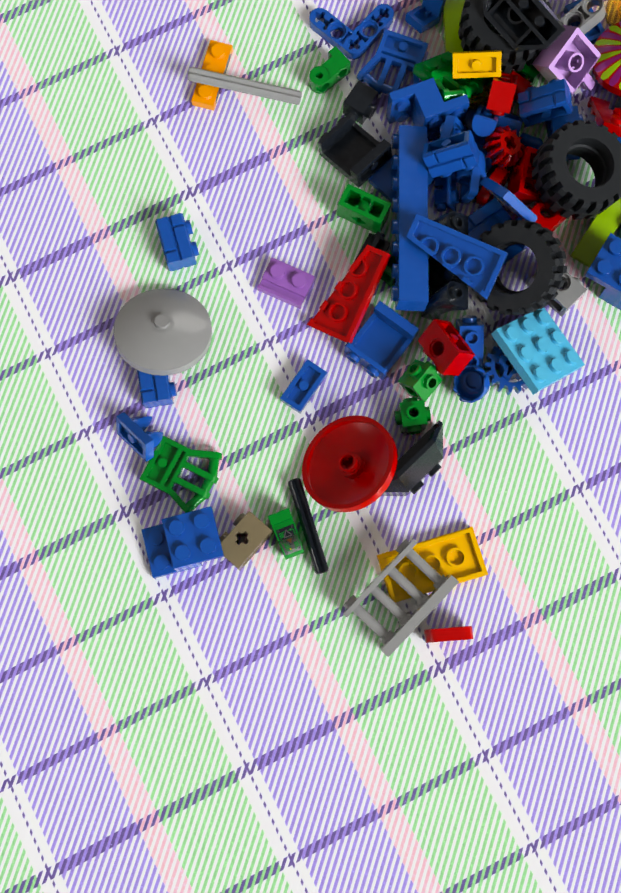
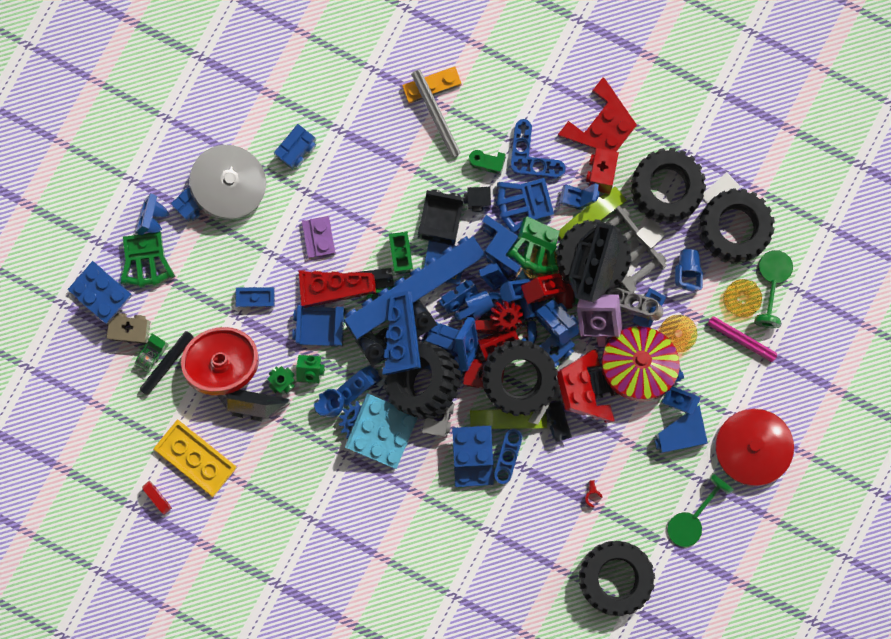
camera: 55 degrees right, 5 degrees up
light grey fence [343,539,459,657] -> none
red brick [418,319,475,376] -> none
blue brick [422,130,480,178] -> none
yellow panel [453,50,502,79] -> none

